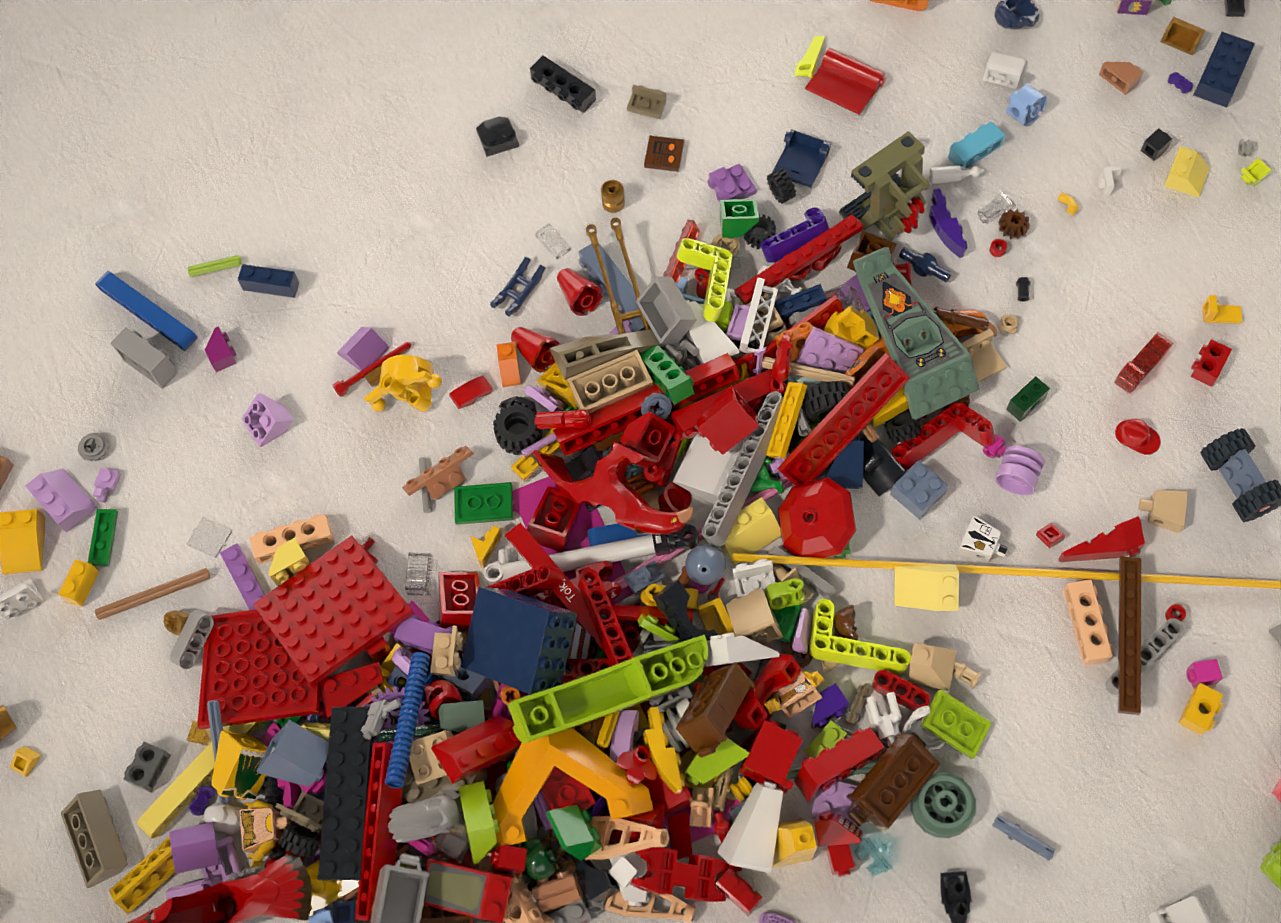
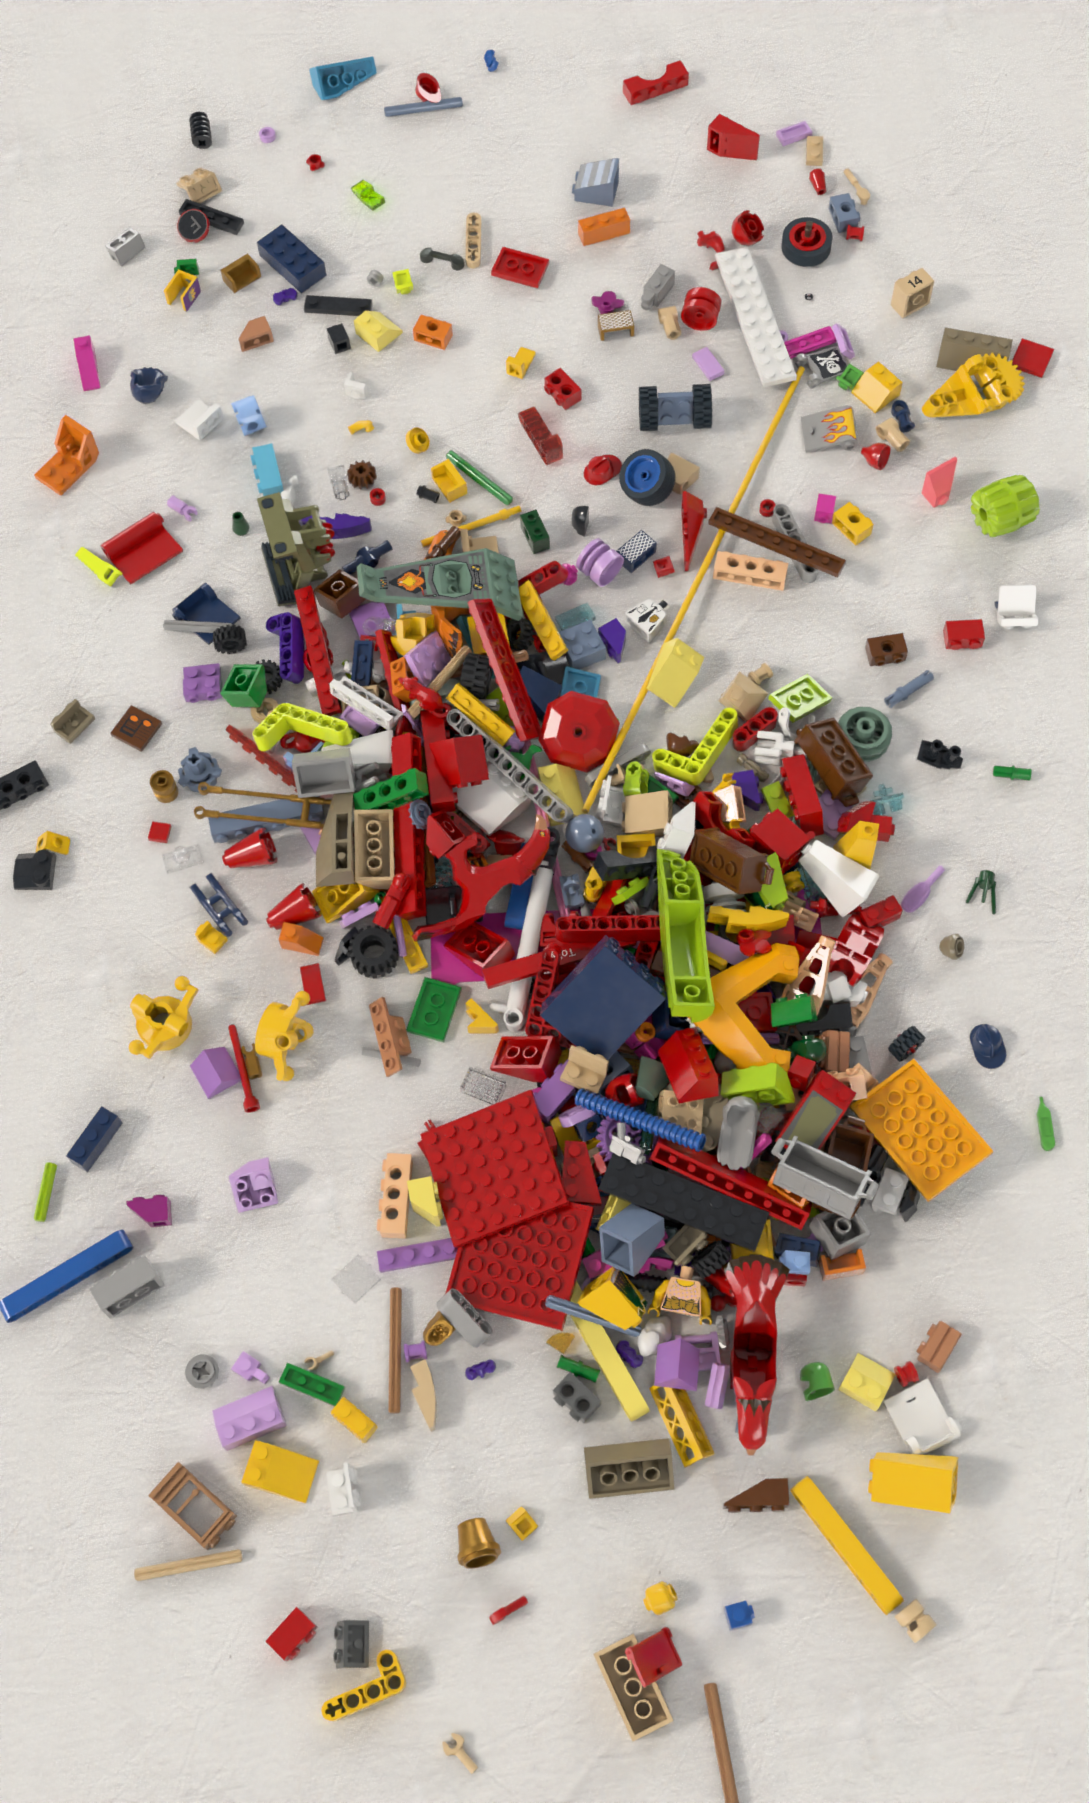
camera: 70 degrees left, 0 degrees up
none -> yellow bracket [36,831,70,855]
none -> yellow piece [129,976,199,1059]
none -> red tile [148,821,172,843]
none -> light grey axle [163,620,232,633]
none -> lavender bar [167,495,198,521]
none -> sand blue piece [178,747,222,793]
none -> yellow bracket [195,921,228,954]
none -> black plate [304,295,373,316]
none -> tan hand [304,1350,334,1371]
none -> medium lavender bush [404,1340,427,1362]
none -> yellow plate [406,427,429,454]
none -> tan slope [410,1359,437,1432]
none -> orange brick [413,315,453,350]
none -> yellow bar [420,505,522,547]
none -> yellow panel [431,459,467,503]
none -> green axle [446,450,513,505]
none -> dark purple piece [465,1359,496,1380]
none -> yellow plate [519,580,569,661]
none -> clear light blue plate [555,603,596,631]
none -> green pin [556,1355,600,1383]
none -> dark azure tile [559,667,601,698]
none -> black brick [571,506,589,537]
none -> dark purple slope [598,618,626,663]
none -> dark blue panel [616,530,657,573]
none -> wheel [619,449,676,506]
none -> reddish brown brick [865,633,908,666]
none -> red brick [943,619,985,650]

